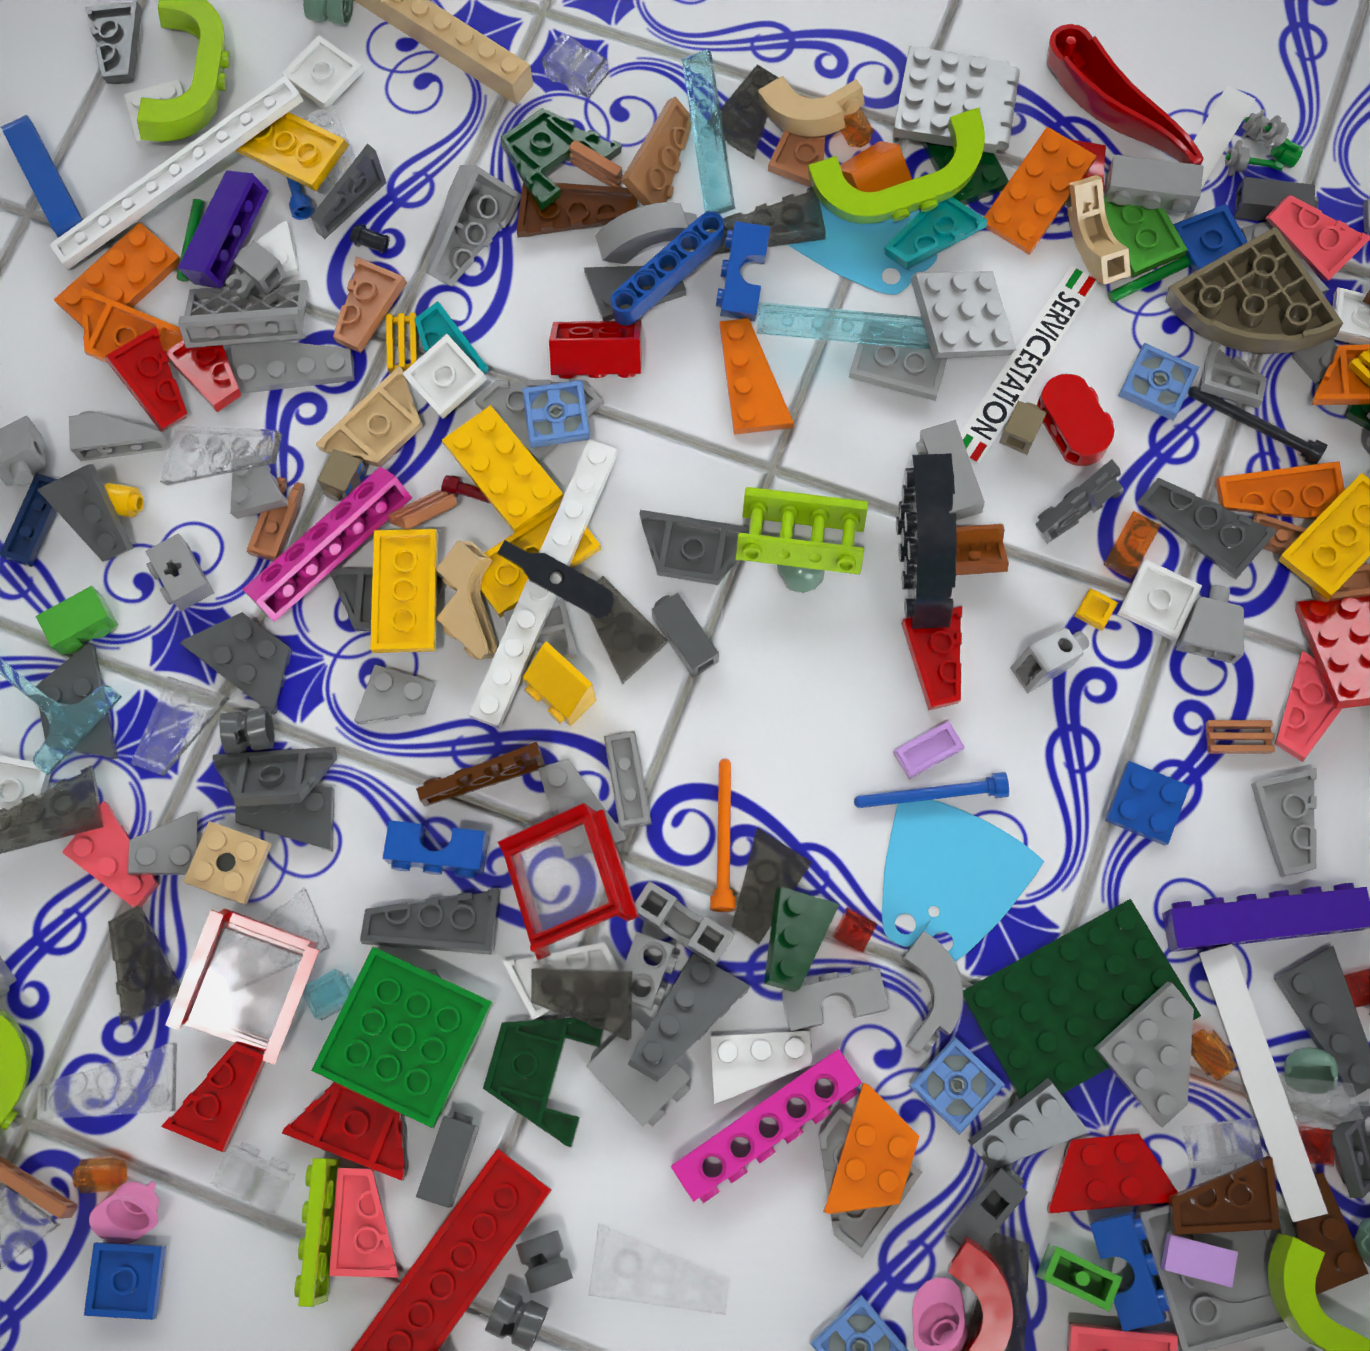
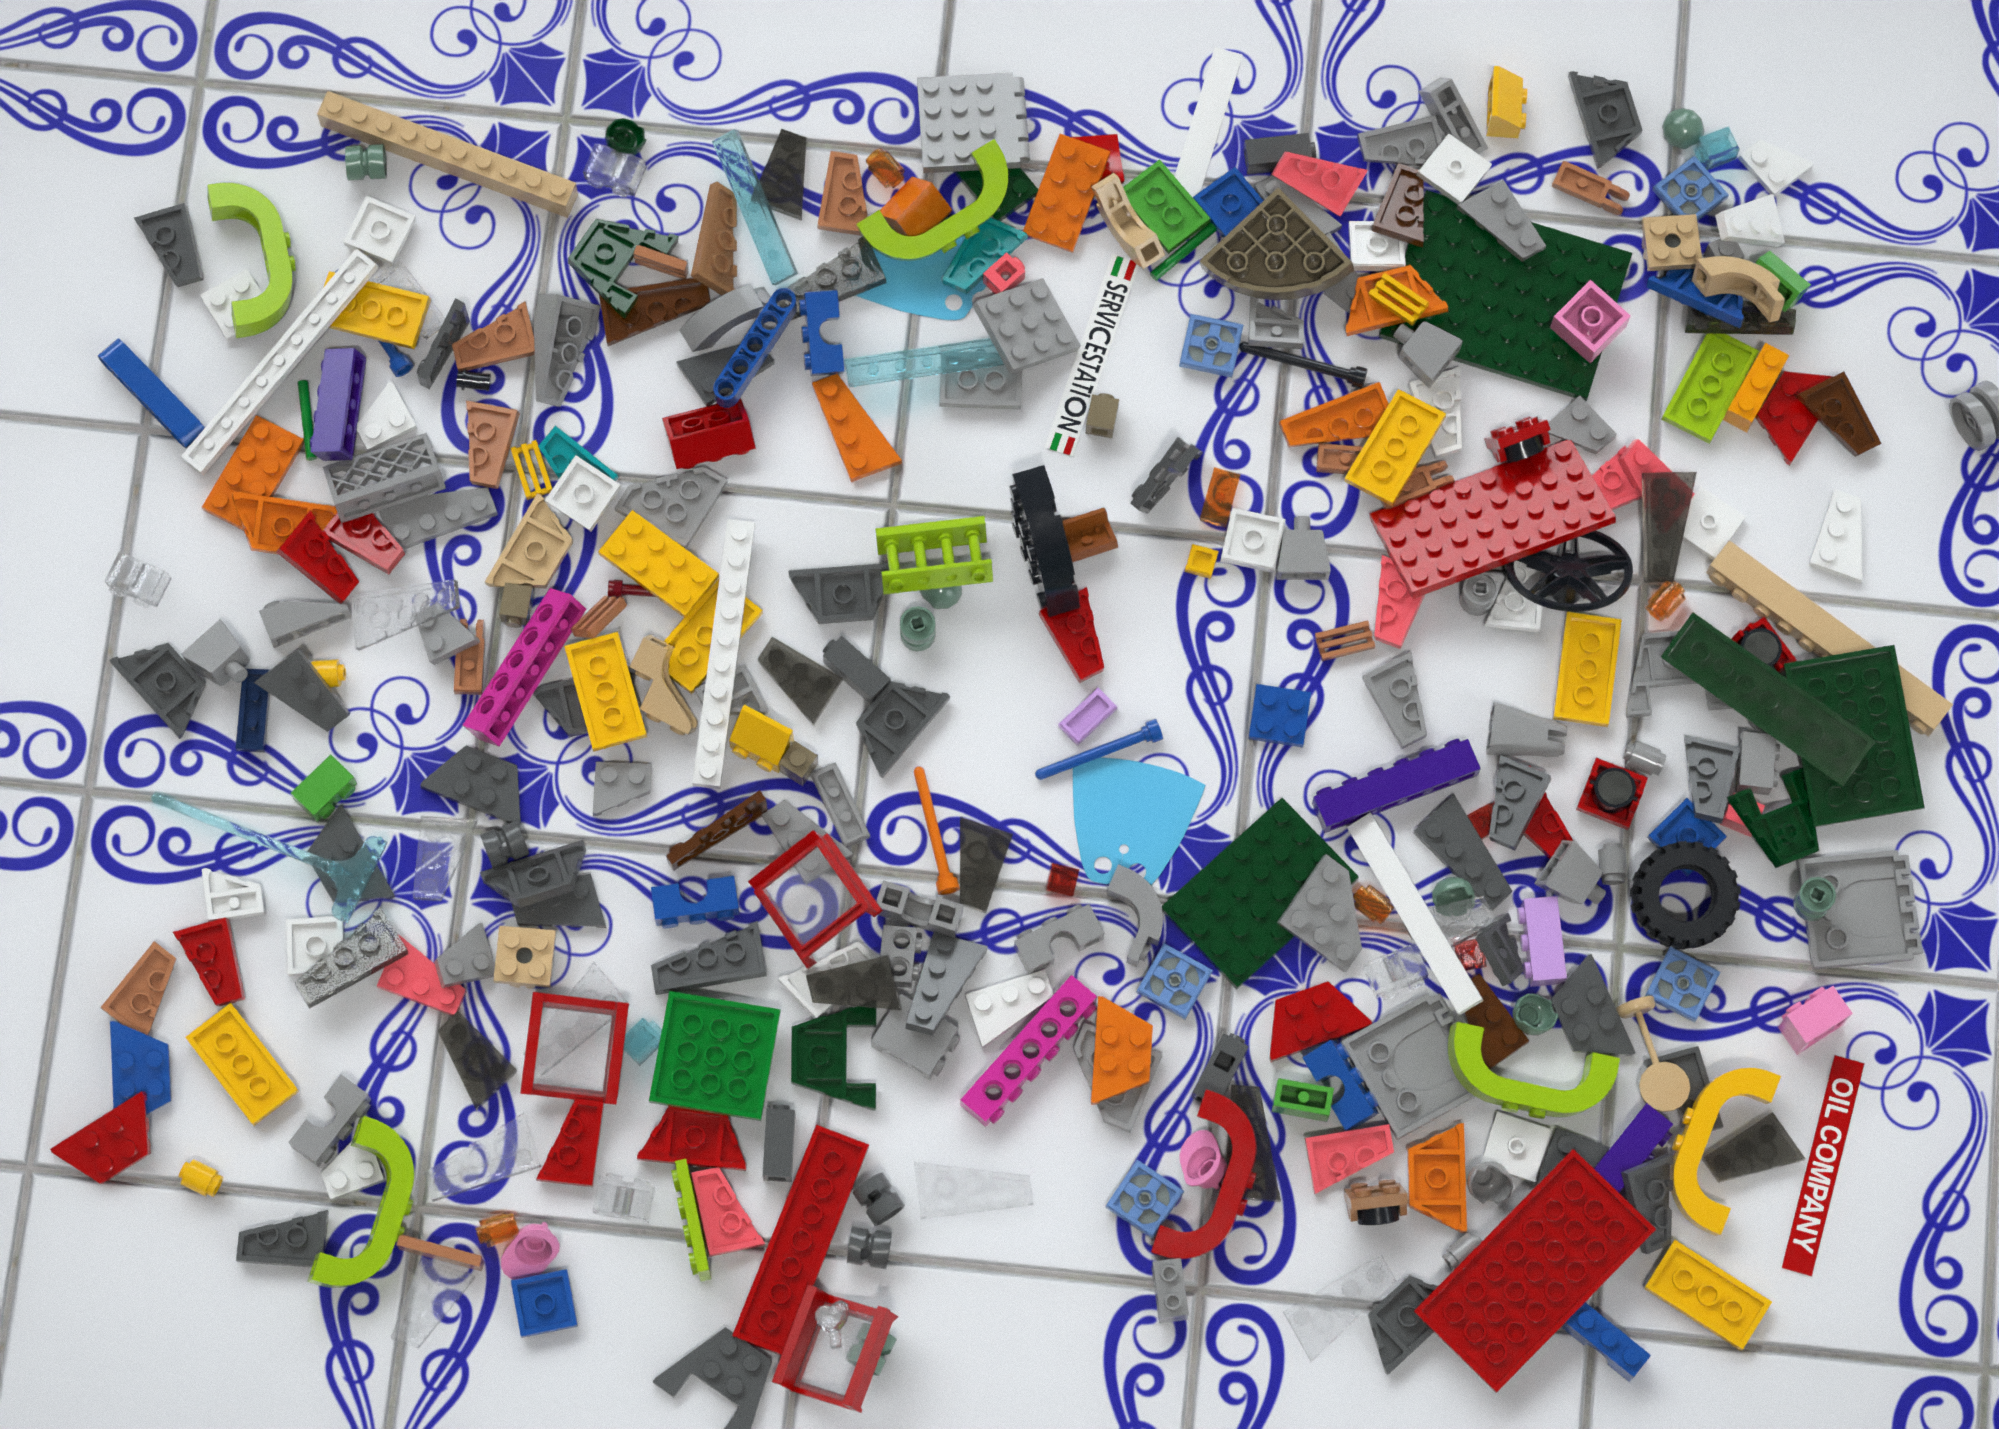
camera: 20 degrees left, 0 degrees up
light grey brick [145,533,214,611] -> none
light grey brick [225,240,286,299] -> none
black piece [497,540,614,619] -> none
medium blue piece [522,380,591,448] -> none
tan arch [758,76,865,137] -> none
dark green wing [764,887,840,992] -> none
light grey brick [916,420,985,520] -> none
wing [968,1078,1090,1170] -> none
light grey torso [1010,628,1089,694] -> none
red brick [1037,374,1115,466] -> none
red animal [1046,24,1204,165] -> none
light grey brick [1105,154,1204,213] -> none
dark grey wing [1137,478,1278,580] -> none
lavender tile [1160,1233,1238,1288] -> none
reddish brown wing [1168,1156,1280,1235] -> none
light grey plant [1225,109,1303,176] -> none
none -> nougat wing [452,301,535,371]
none -> dark green hair [605,118,647,158]
none -> dark tan brick [779,740,818,786]
none -> dark grey wing [856,681,950,778]
none -> sand green wheel [900,606,936,652]
none -> coral brick [983,253,1025,294]

